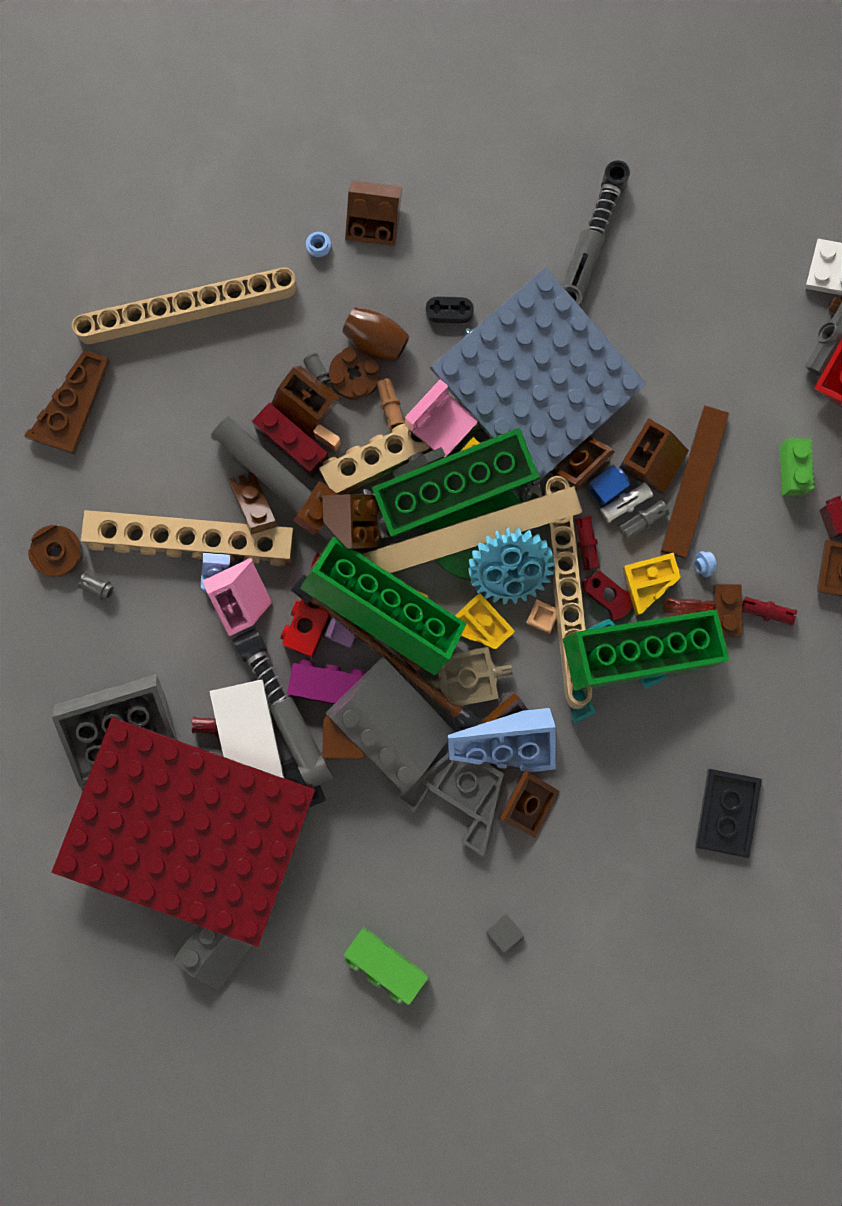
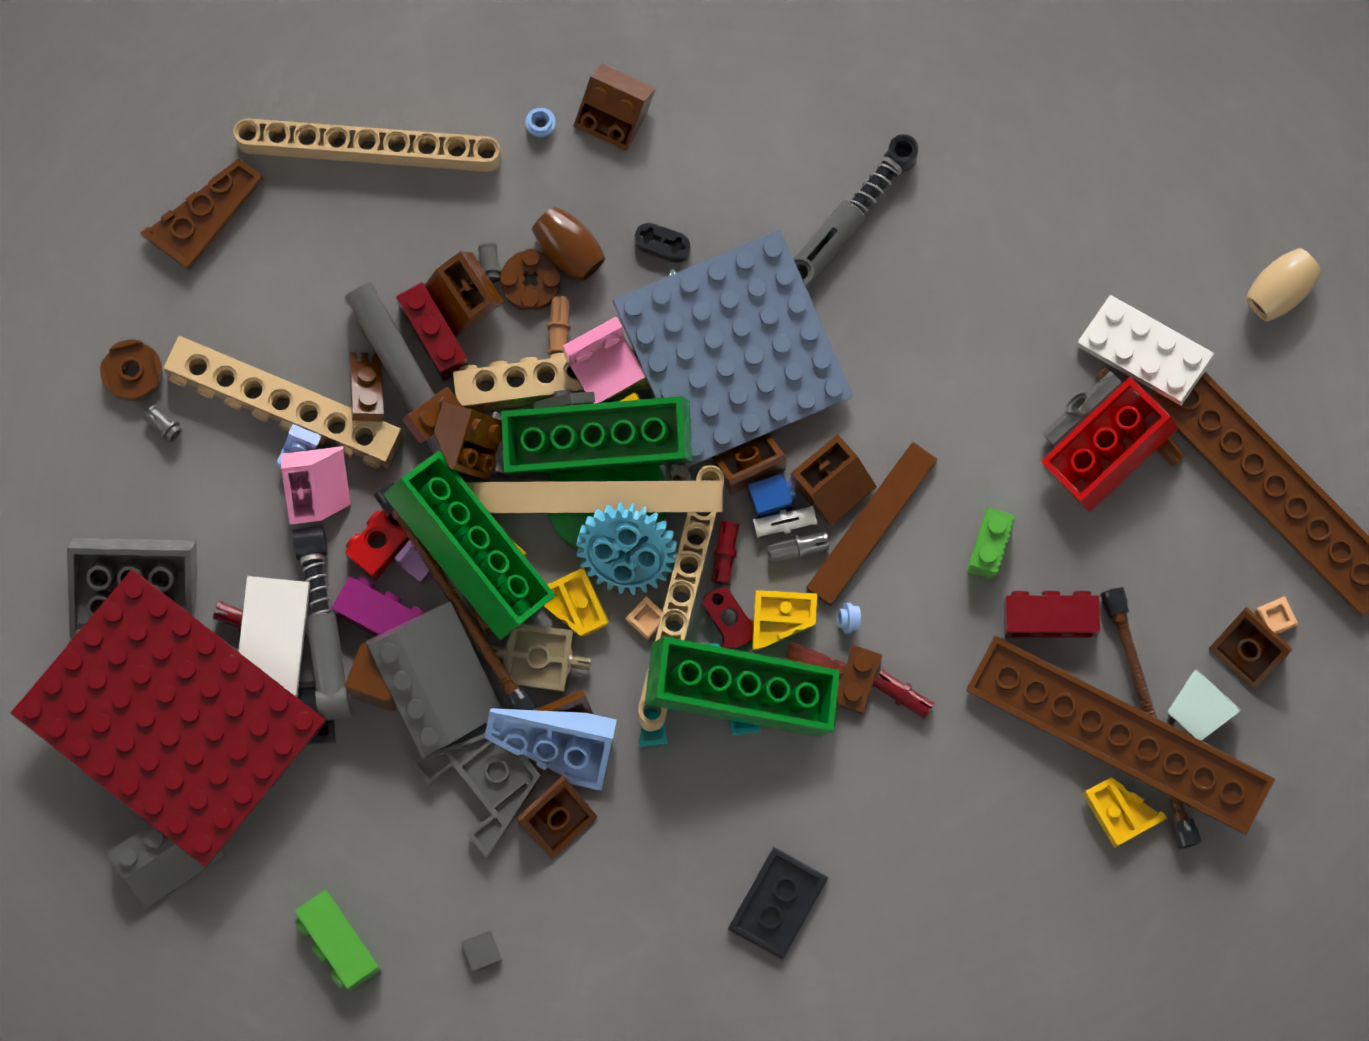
camera: 20 degrees right, 5 degrees down
light nougat tile [313,424,341,452] -> none

